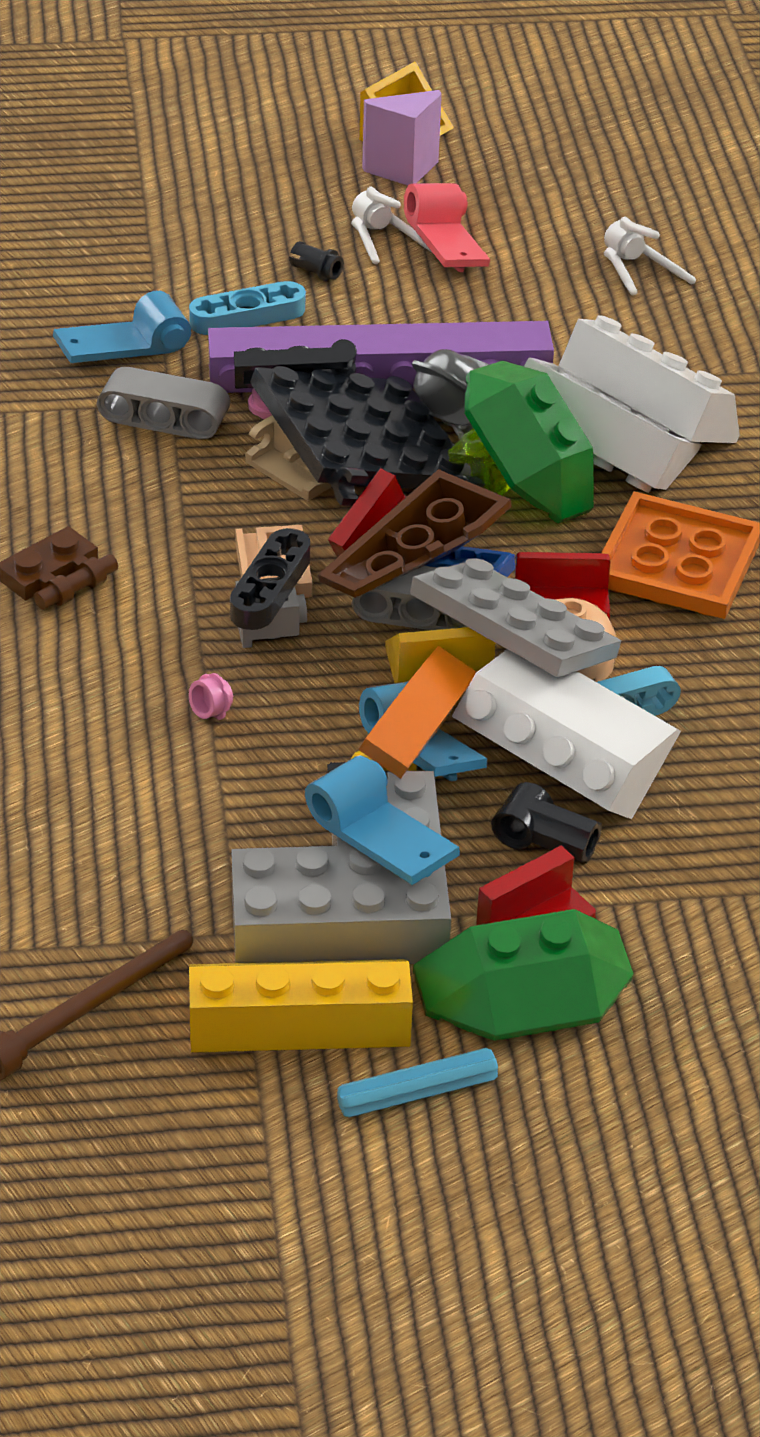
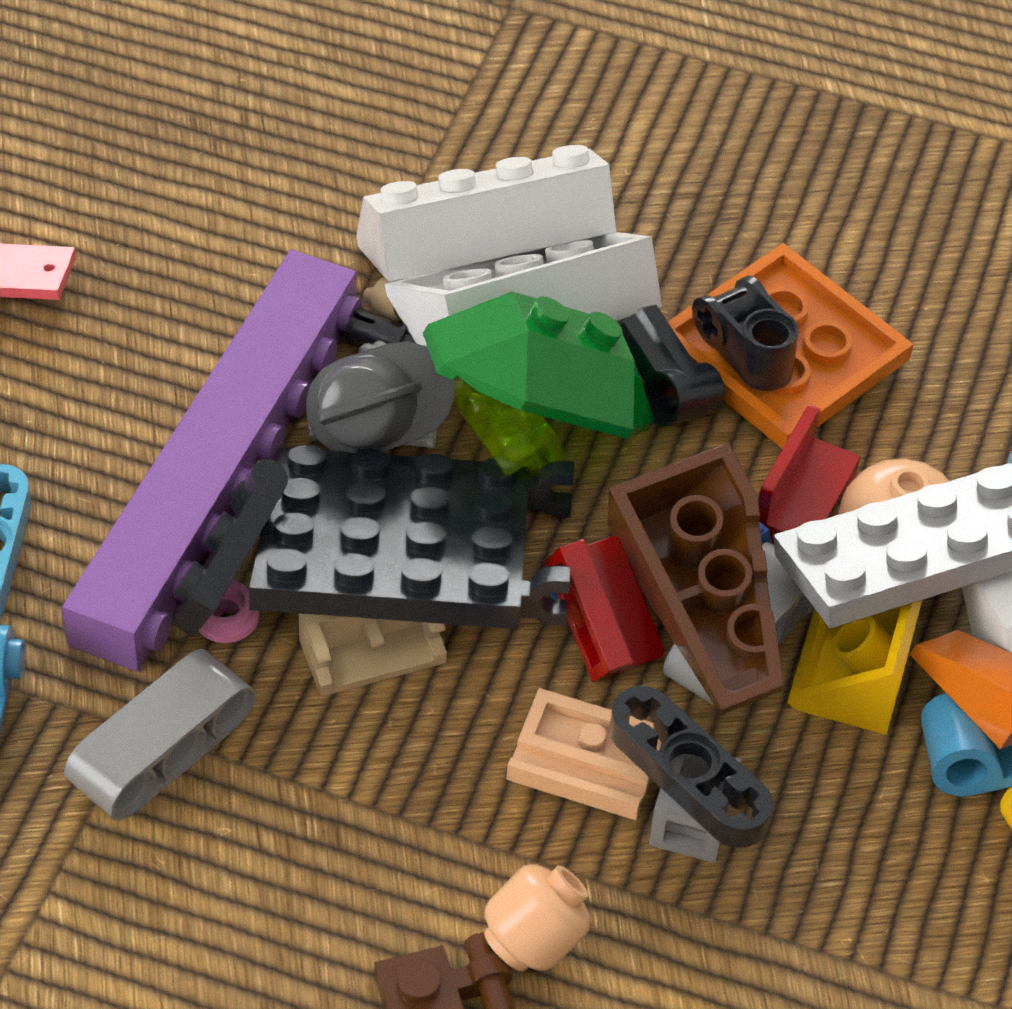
camera: 65 degrees left, 10 degrees up
bright pink plate [189,673,233,720] -> none
white plant [604,217,696,296] -> none
none -> light nougat head [484,864,590,972]
none -> black piece [619,305,725,426]
none -> black piece [692,275,799,391]

